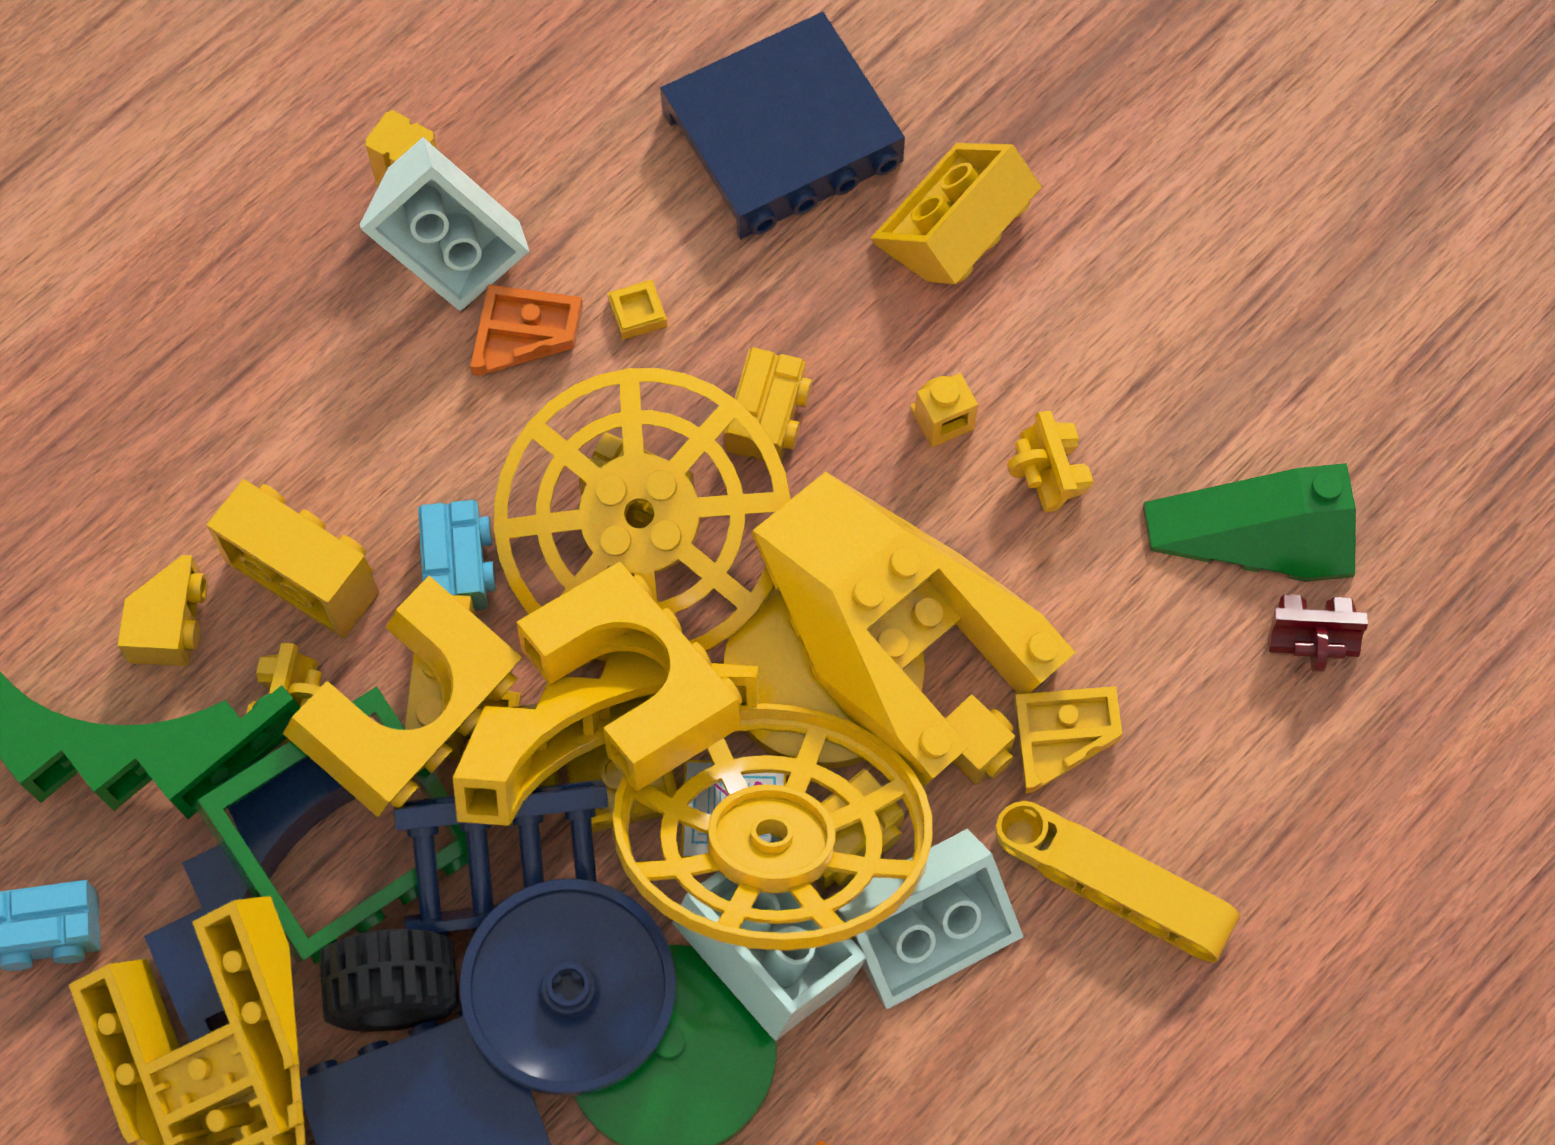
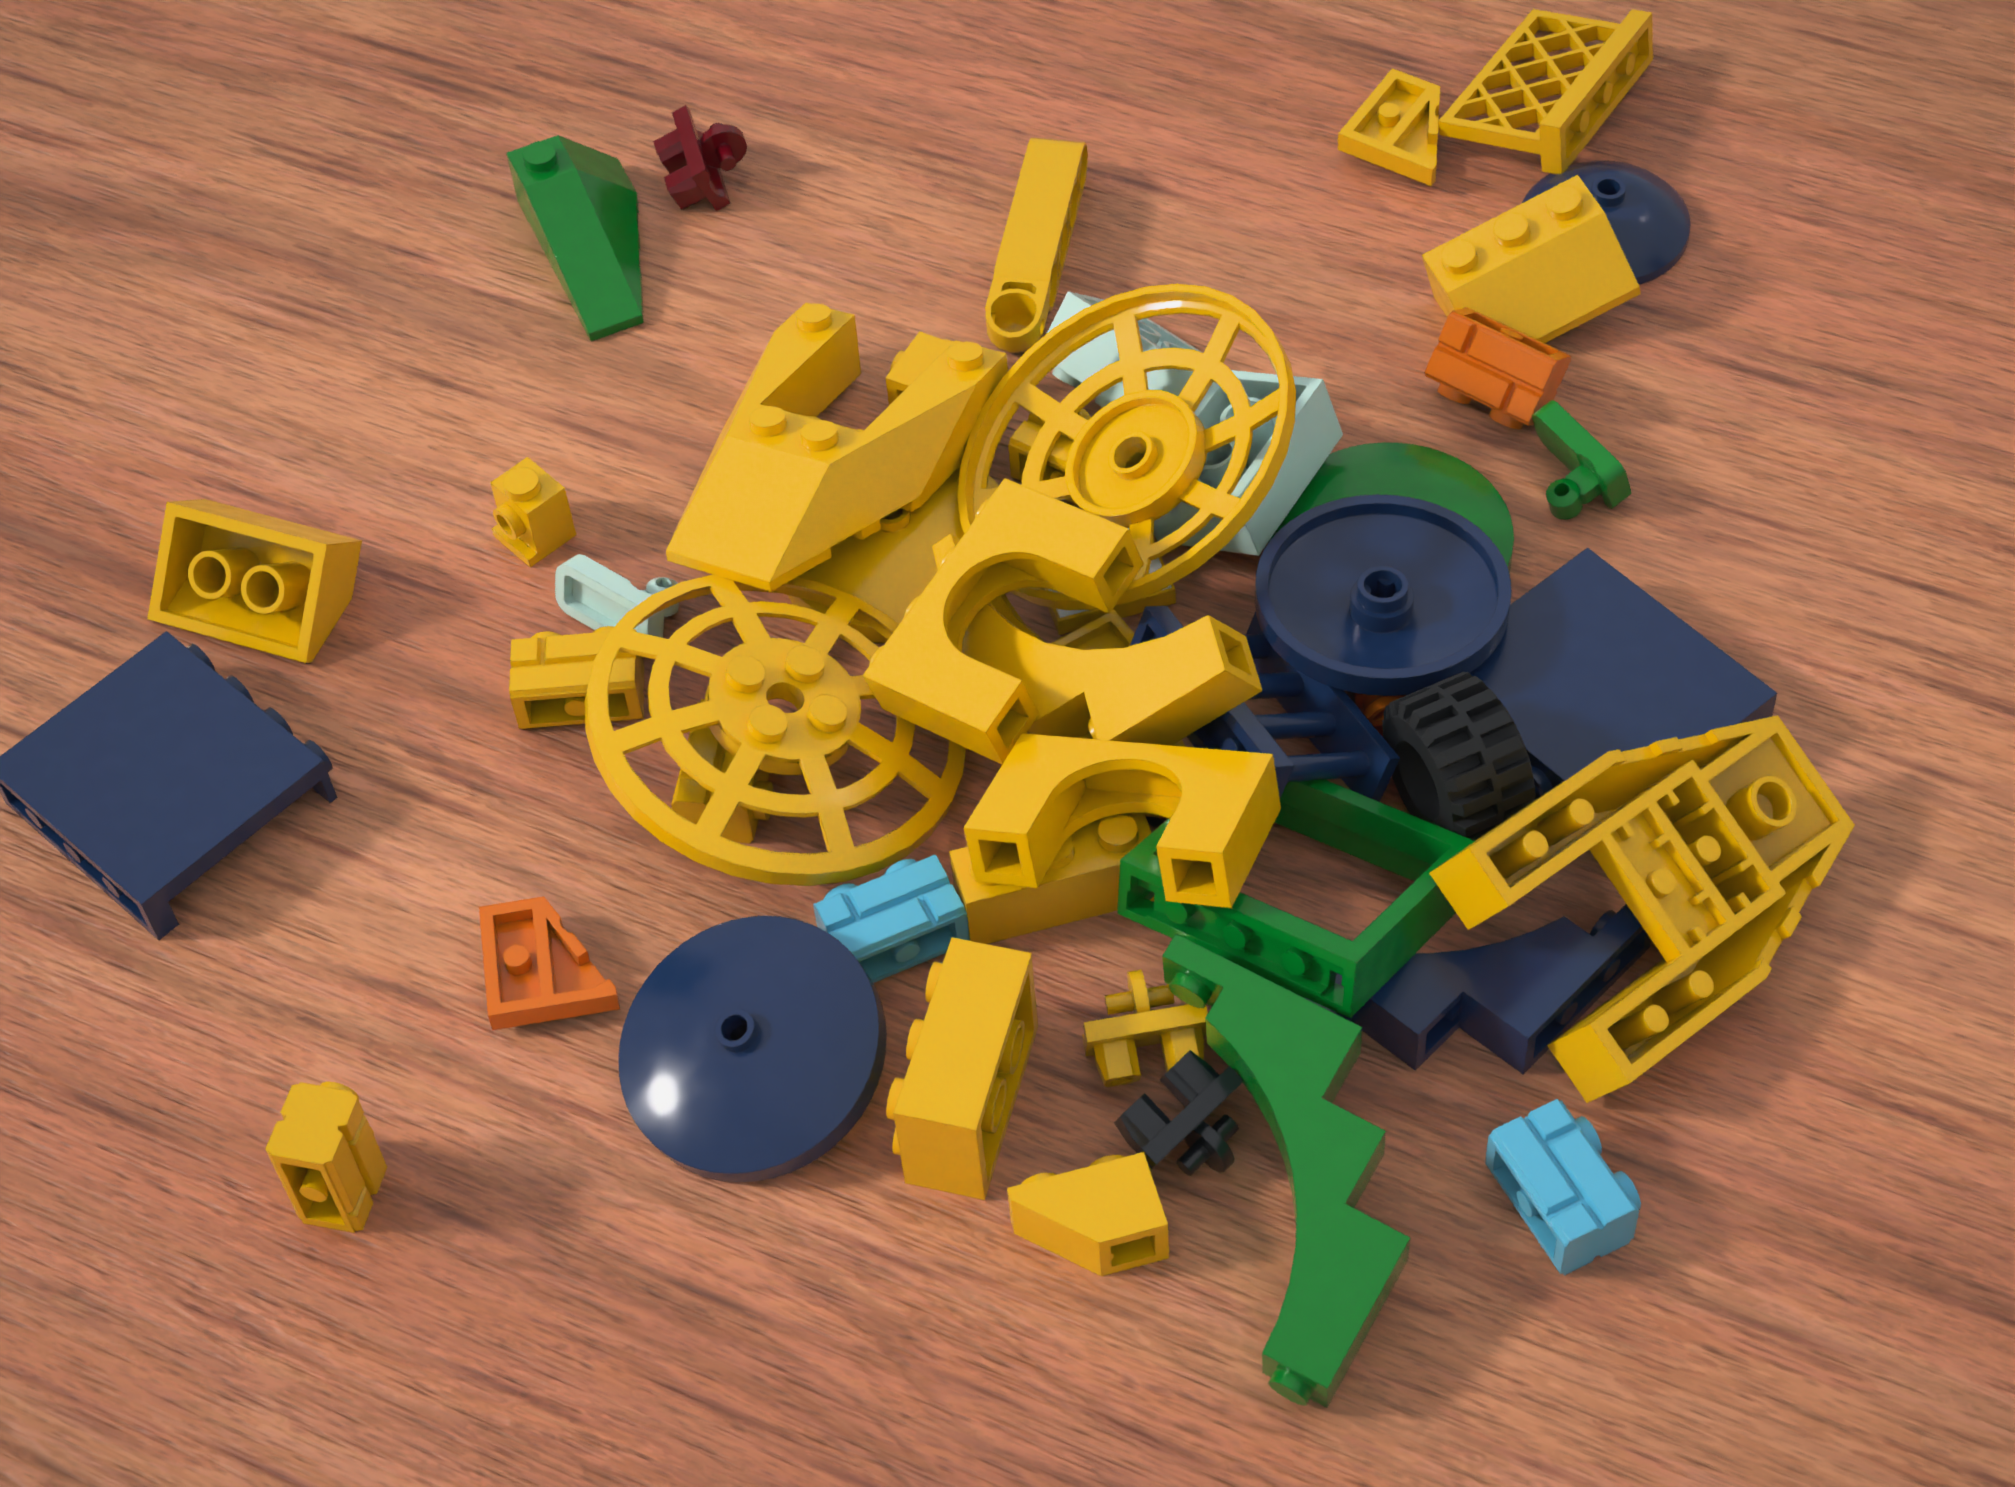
camera: 105 degrees left, 15 degrees down
light aqua slope [360,137,530,311] -> none
yellow tile [607,279,668,341] -> none
yellow hips [1006,411,1093,512] -> none
yellow wing [1014,686,1123,794] -> none
none -> light aqua piece [555,554,679,638]
none -> dark blue dish [618,916,887,1182]
none -> black hips [1114,1050,1244,1176]

